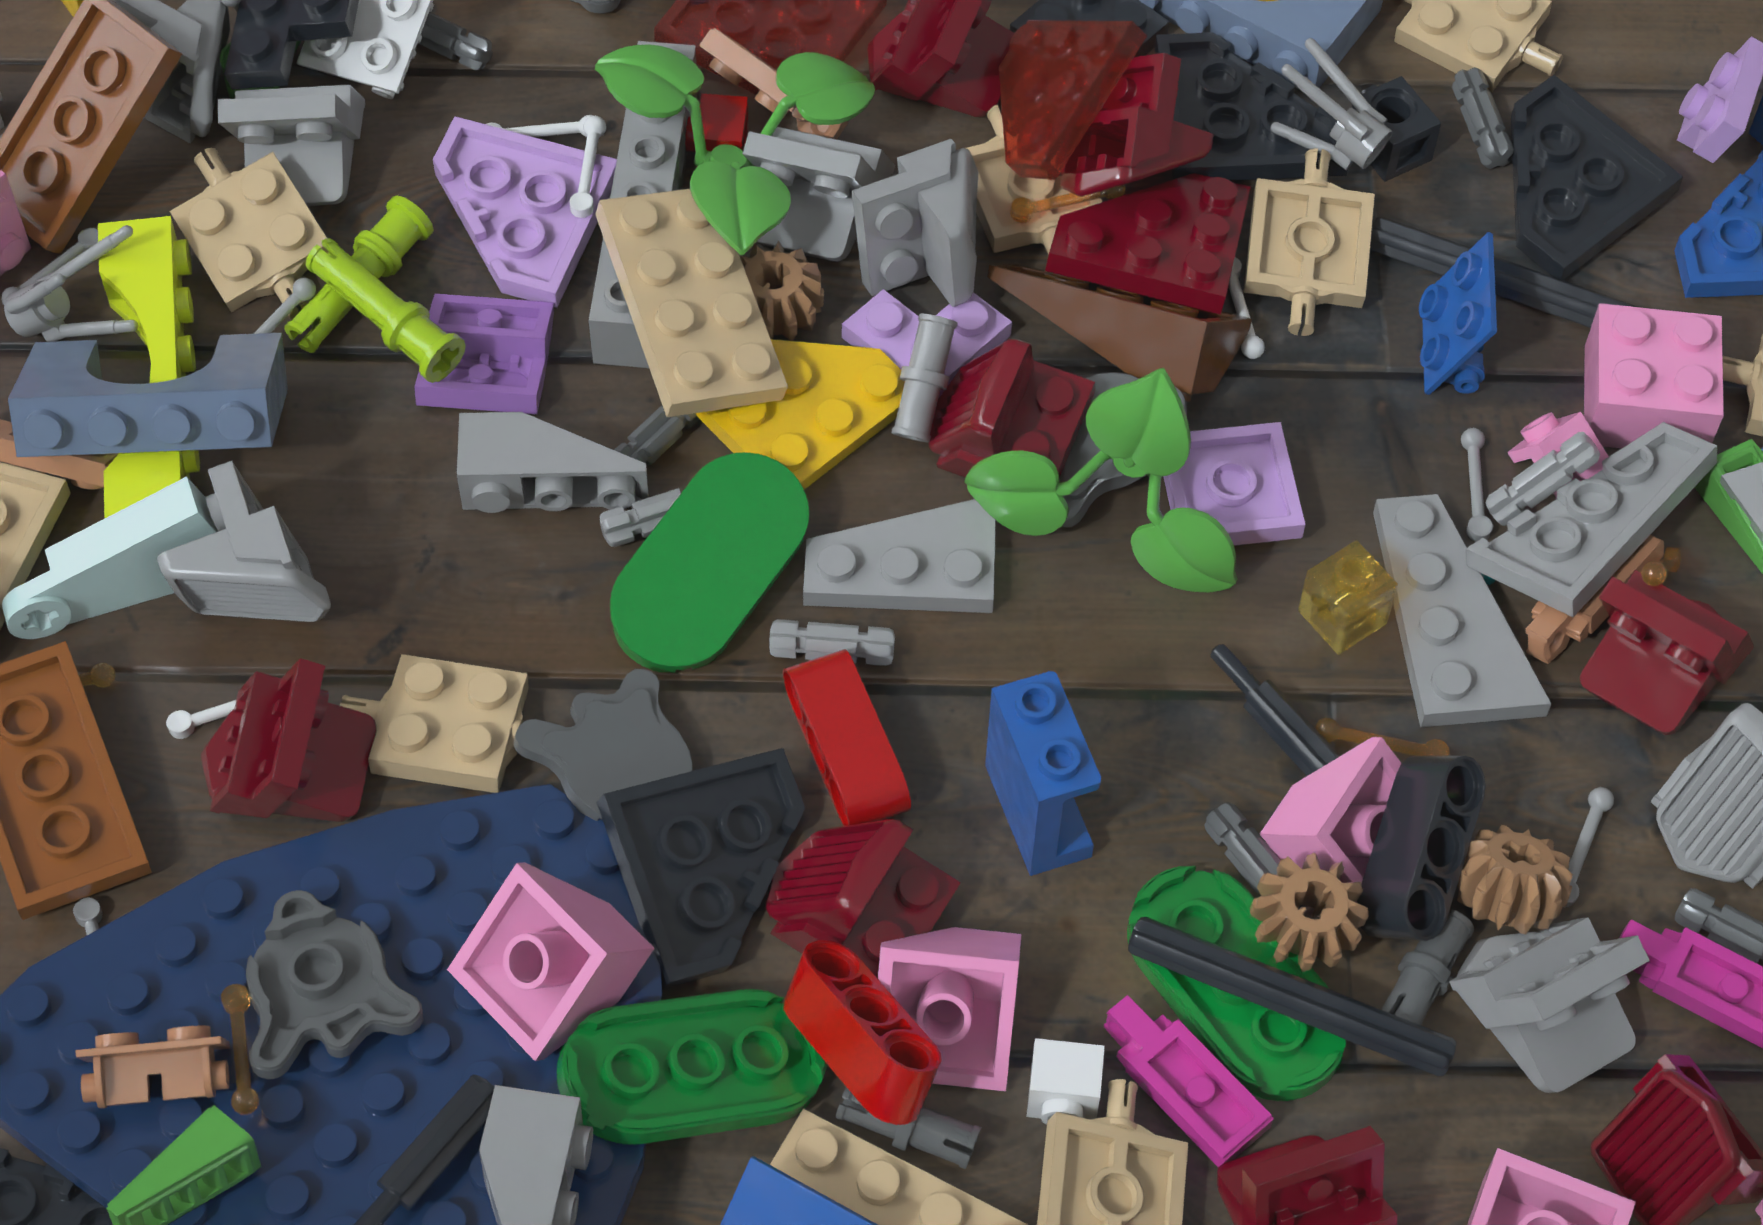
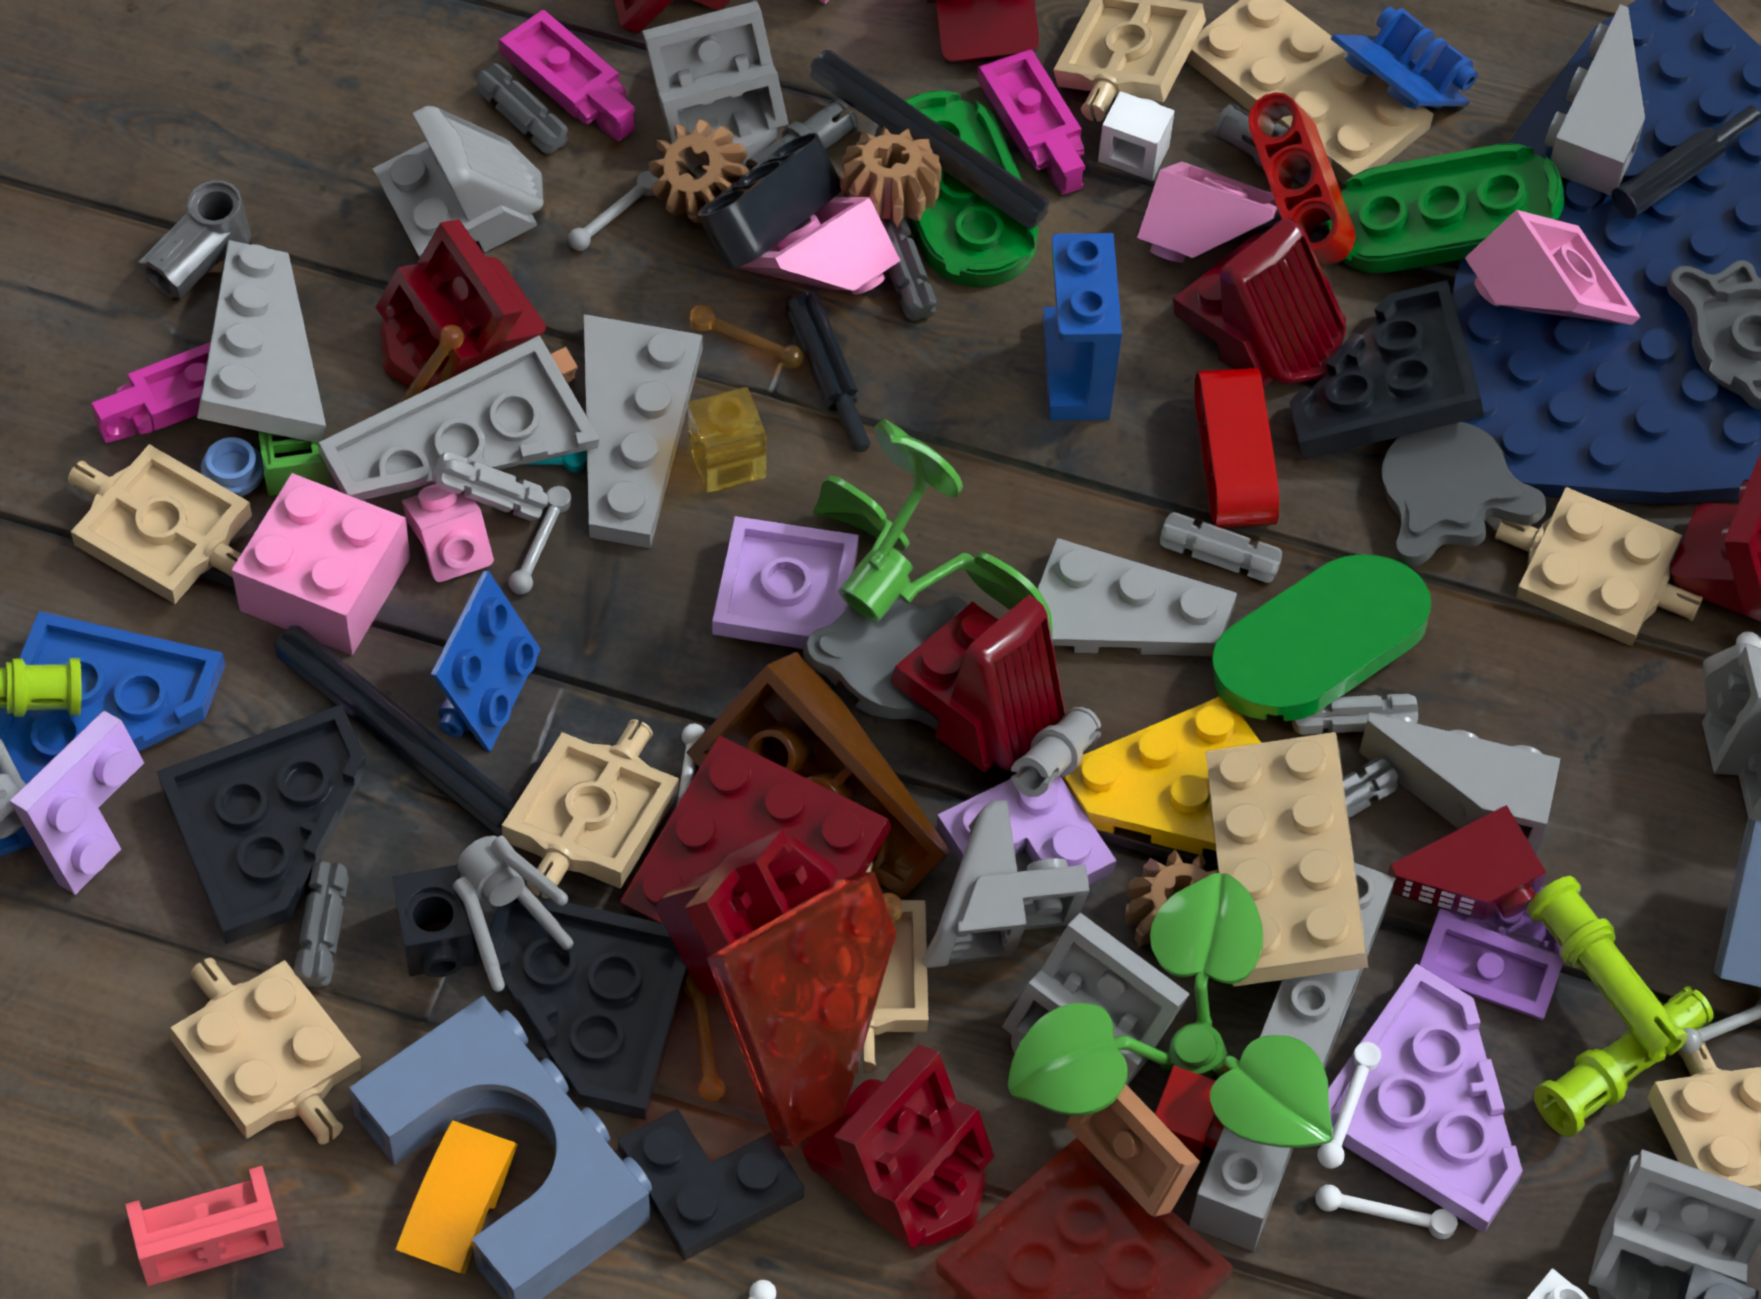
camera: 165 degrees left, 0 degrees up
none -> dark red slope [1388,805,1547,921]

